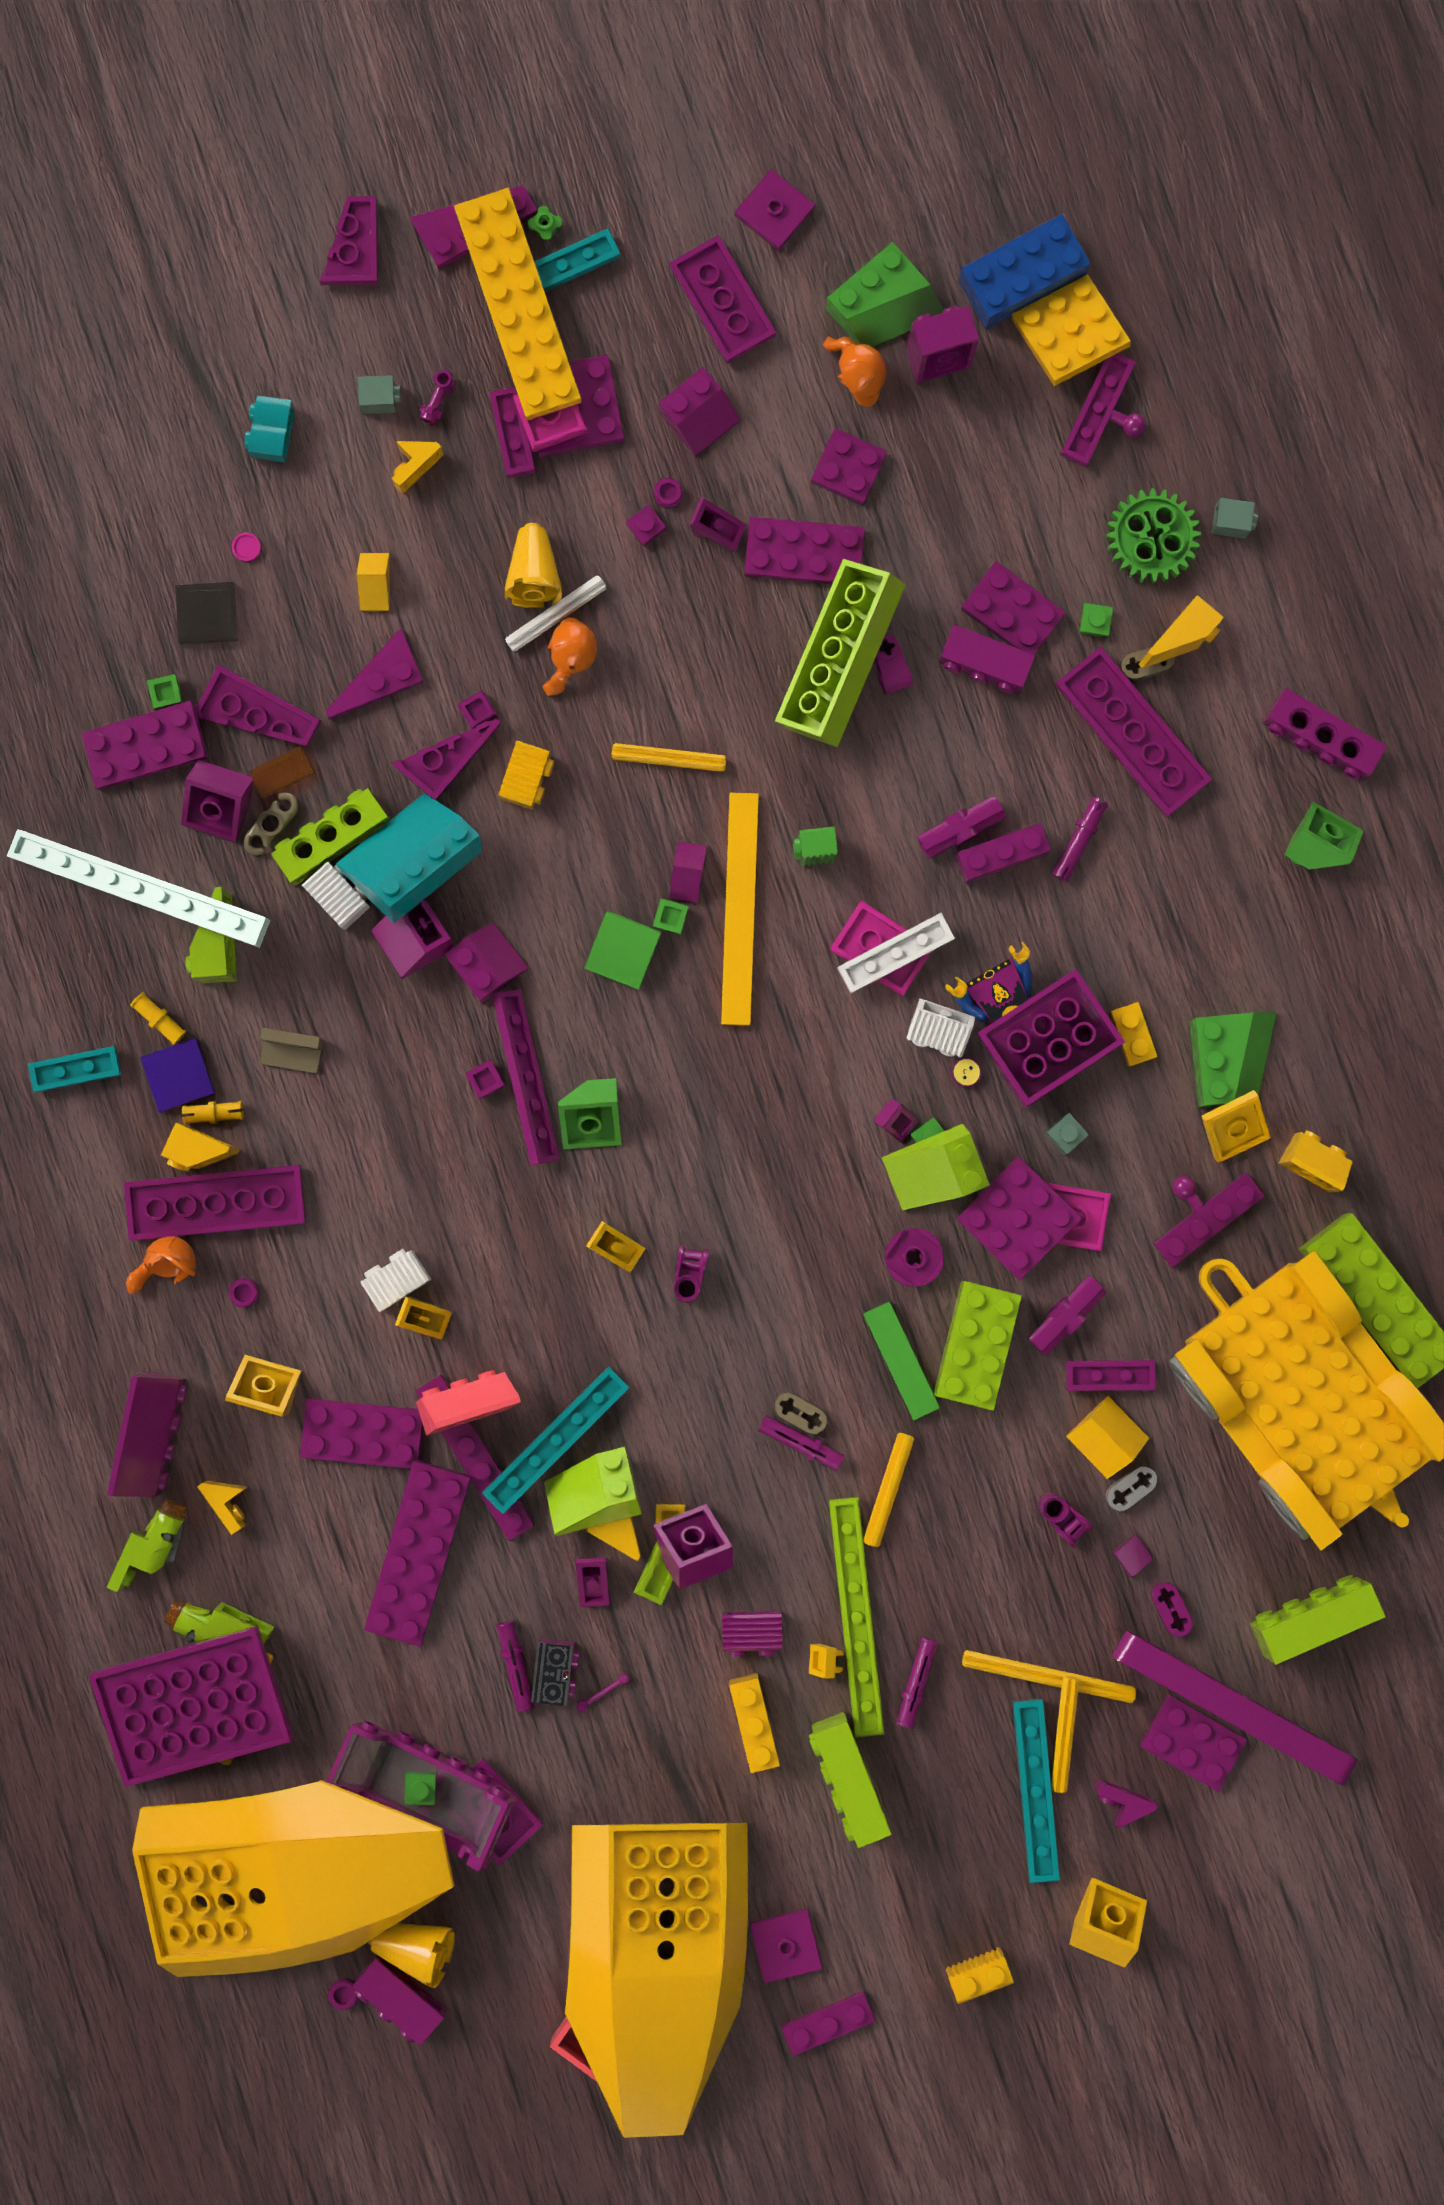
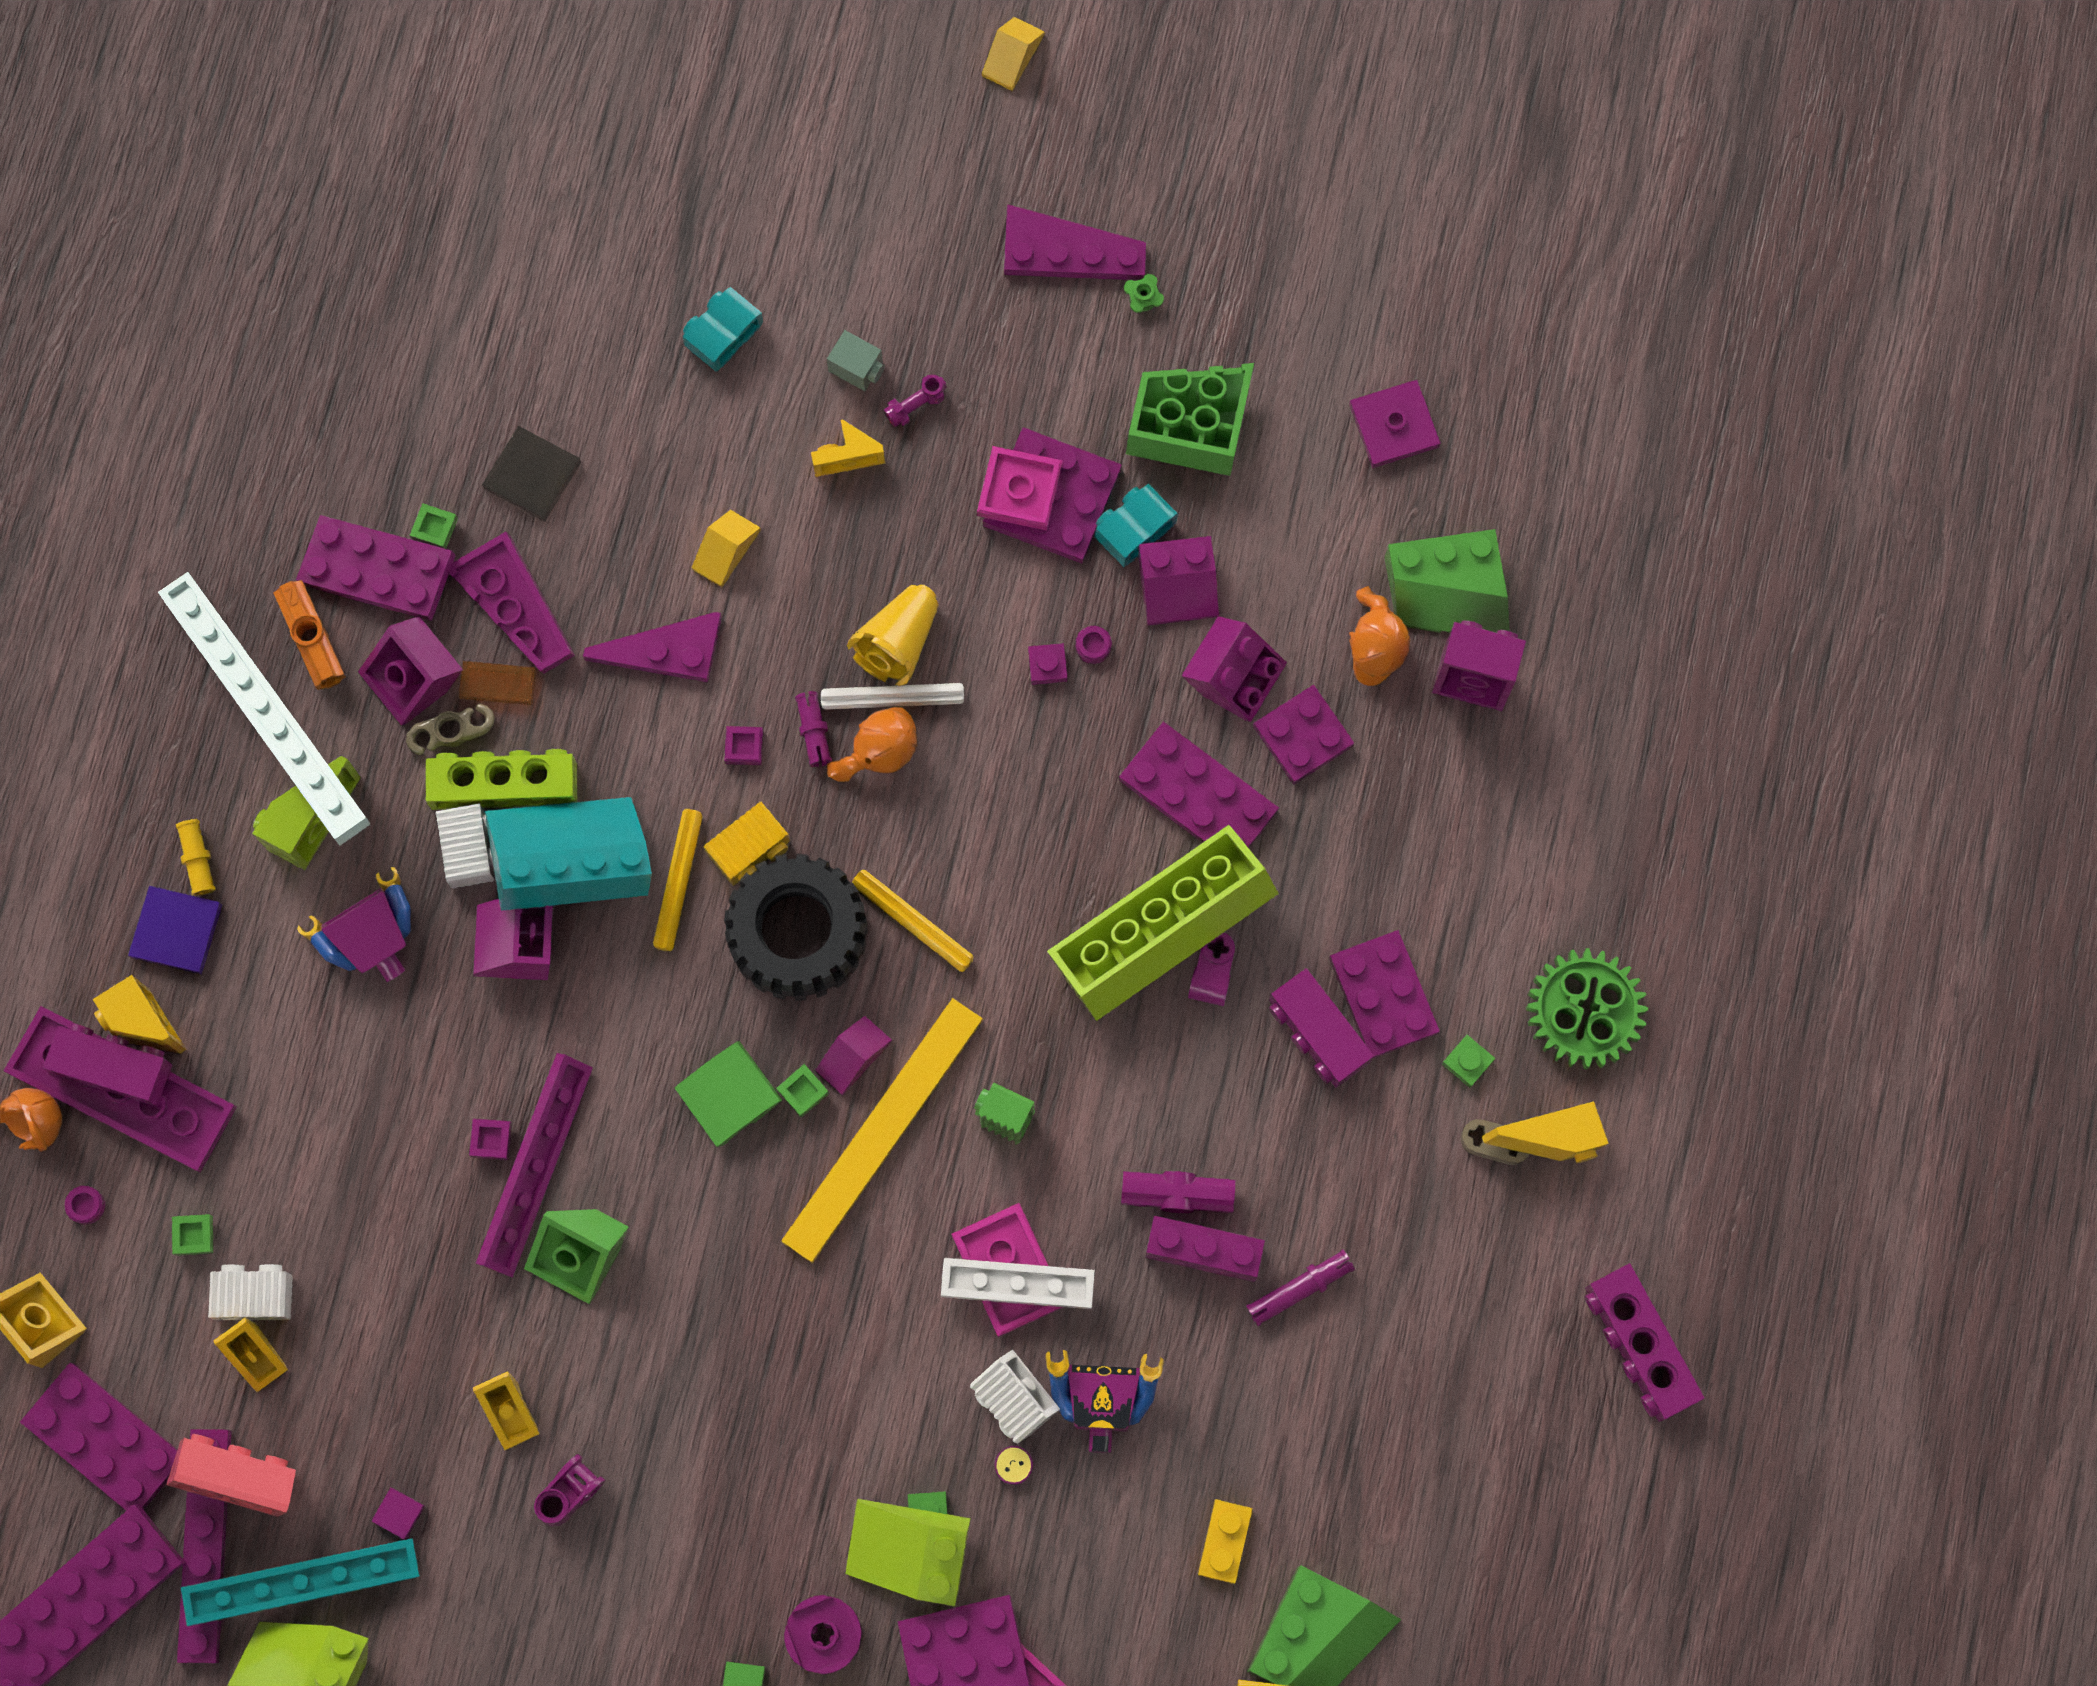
camera: 35 degrees right, 10 degrees down
teal plate [28,1046,122,1093] -> none
yellow pin [182,1101,244,1125] -> none
dark pink piece [232,532,261,562] -> none
dark tan panel [260,1028,324,1073] -> none
magenta wing [319,196,378,286] -> none
magenta wing [392,719,501,801] -> none
magenta slope [444,923,529,1004] -> none
yellow plate [454,187,582,421] -> none
magenta plate [489,386,536,479] -> none
teal plate [534,228,621,292] -> none
magenta plate [669,235,777,365] -> none
magenta slope [689,498,747,551] -> none
magenta slope [874,1099,919,1143] -> none
blue brick [958,214,1091,329] -> none
magenta slope [977,969,1125,1110] -> none
yellow plate [1012,274,1131,386] -> none
sand green brick [1044,1113,1089,1156] -> none
magenta plate [1055,646,1213,818] -> none
magenta plate [1060,353,1146,467] -> none
sand green brick [1211,498,1258,539] -> none
bright green slope [1284,801,1363,870] -> none
none -> magenta brick [43,1023,173,1107]
none -> bright green plate [172,1214,213,1256]
none -> orange piece [273,580,346,690]
none -> magenta torso [297,867,411,982]
none -> magenta tile [372,1487,425,1540]
none -> yellow axle [653,809,702,951]
none -> black tyre [724,854,868,1001]
none -> magenta pin [795,691,832,767]
none -> yellow slope [982,17,1045,91]
none -> teal brick [1095,484,1178,567]
none -> bright green wedge [1126,363,1254,476]
none -> magenta slope [1181,616,1287,722]

